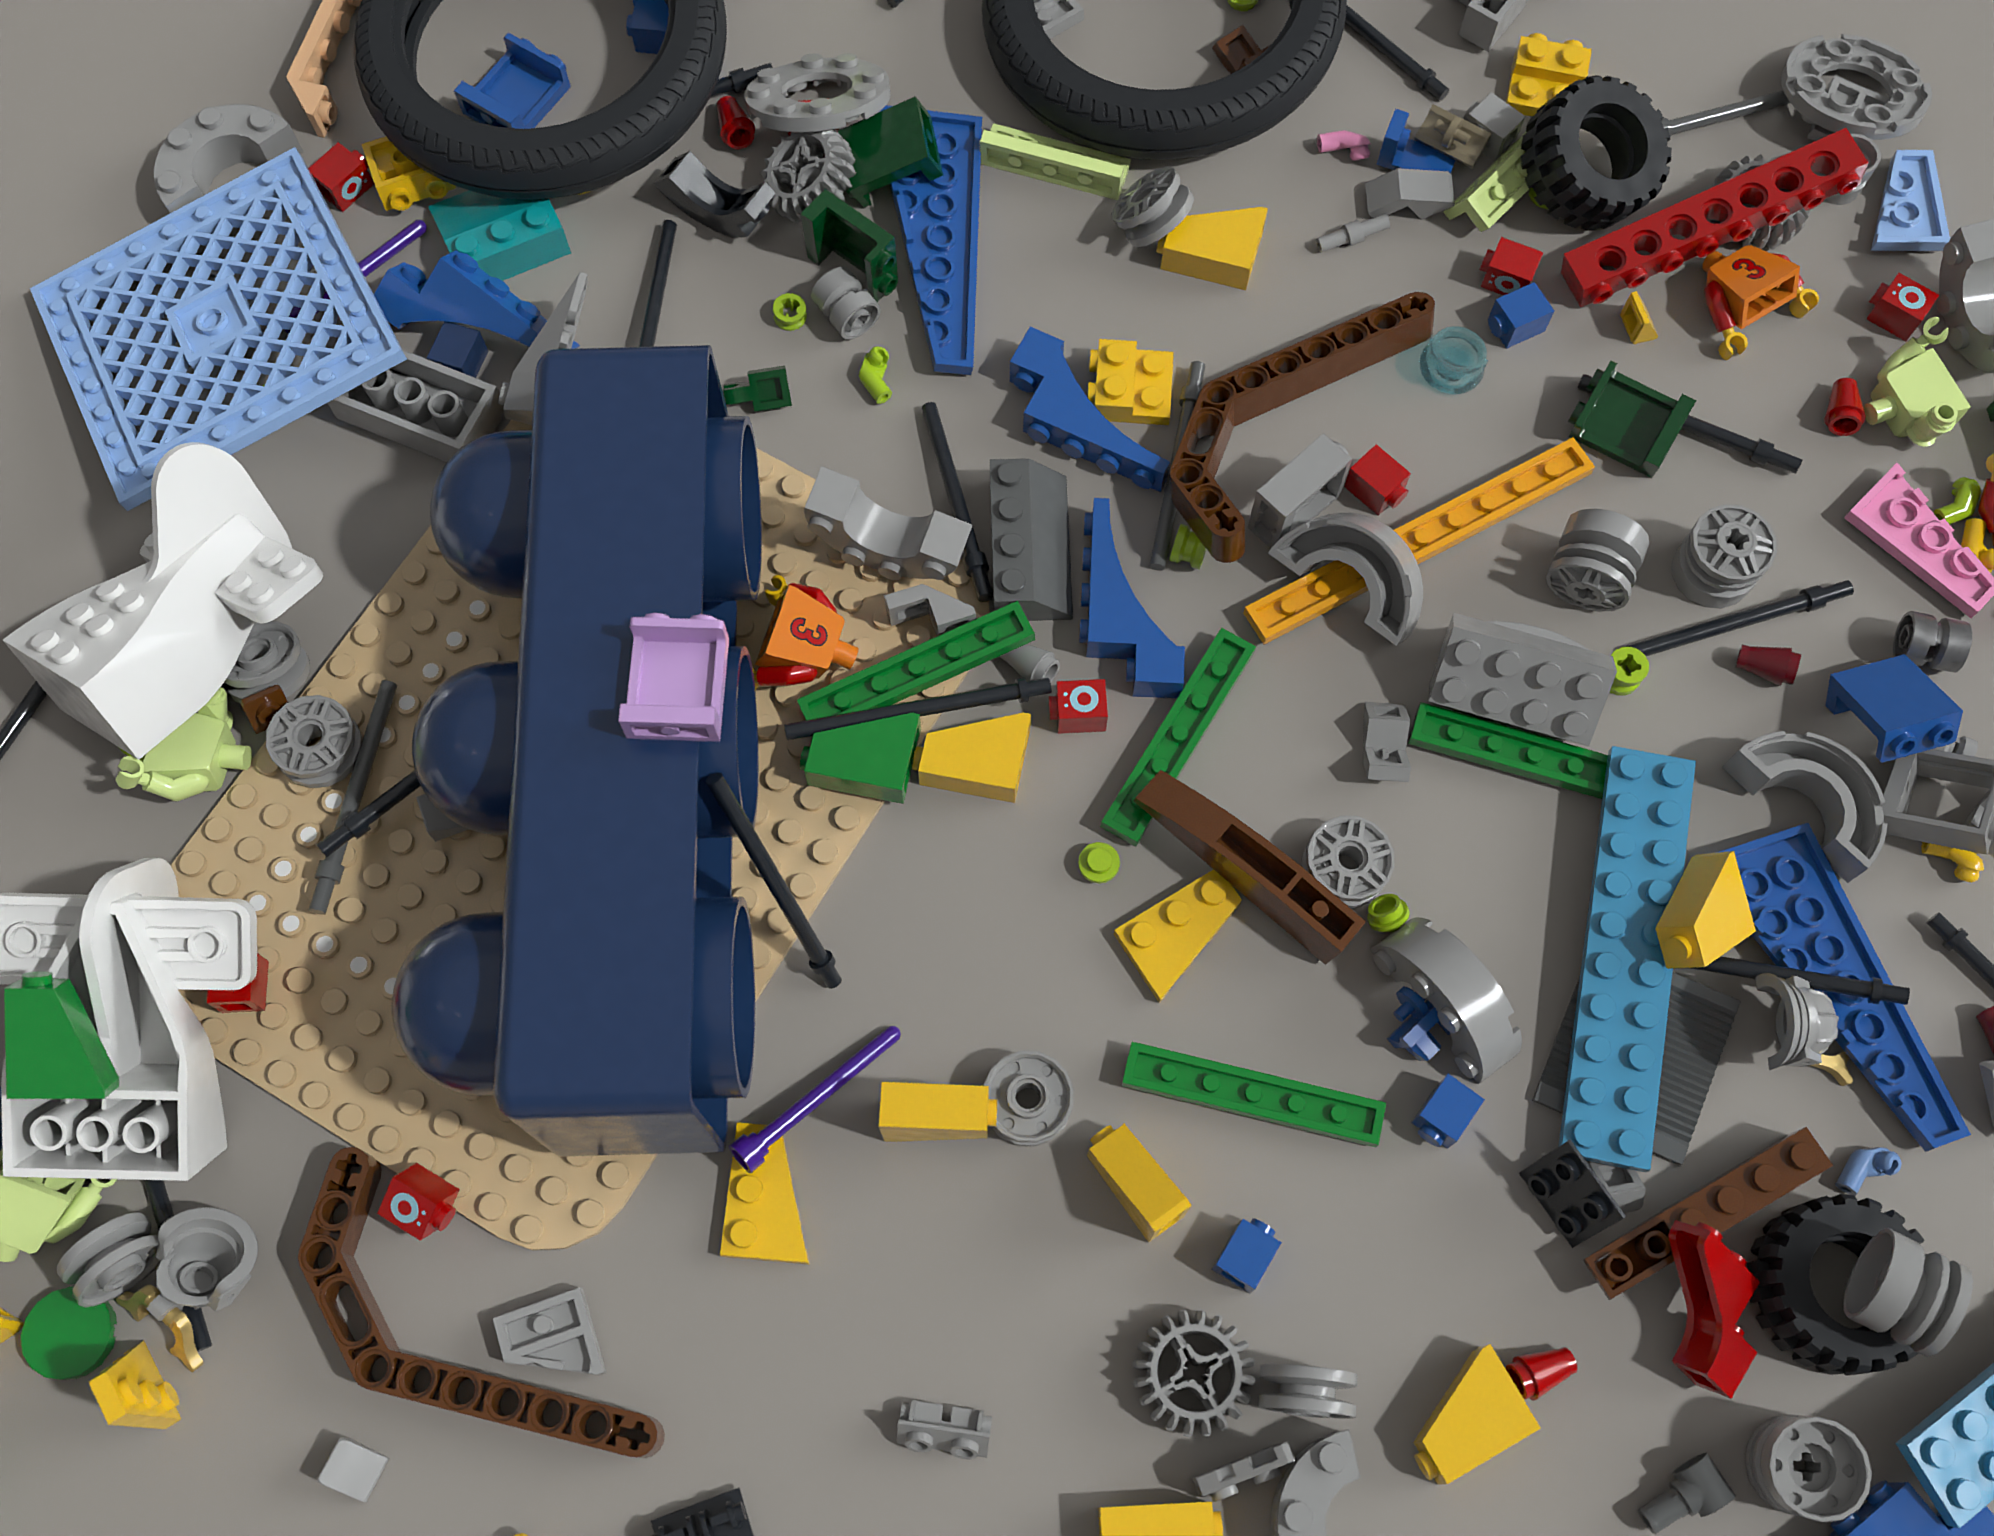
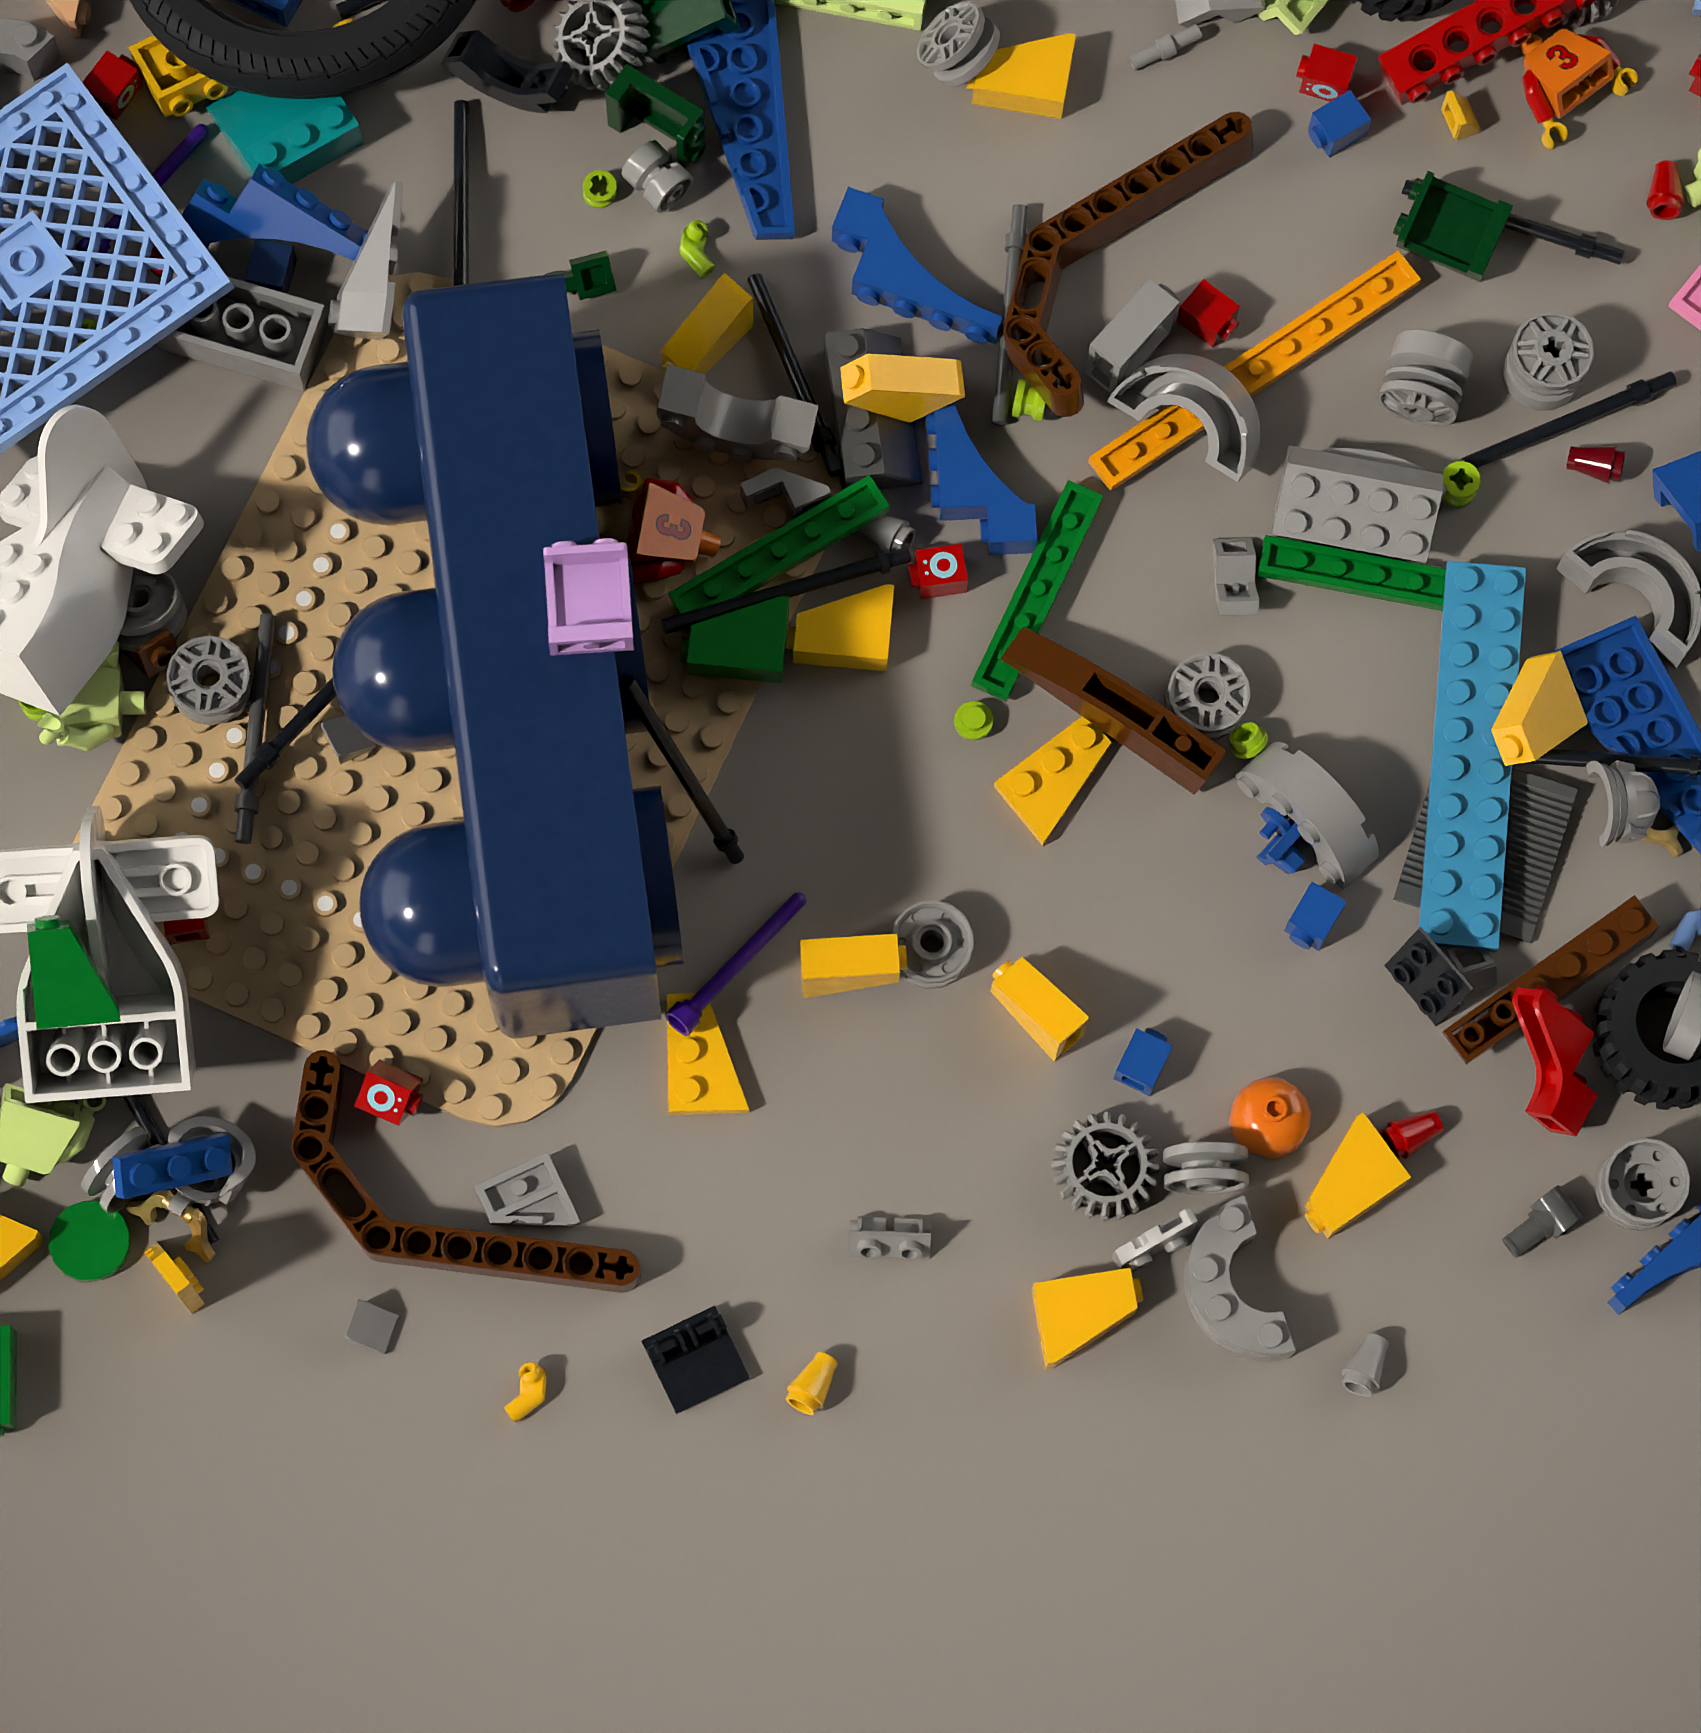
camera: 10 degrees left, 5 degrees up
yellow plate [1087,339,1174,425] -> none
green plate [1121,1041,1386,1148] -> none
clear light blue piece [1419,326,1488,394] -> none
none -> blue plate [112,1133,233,1199]
none -> yellow slope [661,273,753,374]
none -> yellow slope [840,353,965,423]
none -> orange cylinder [1229,1077,1311,1160]

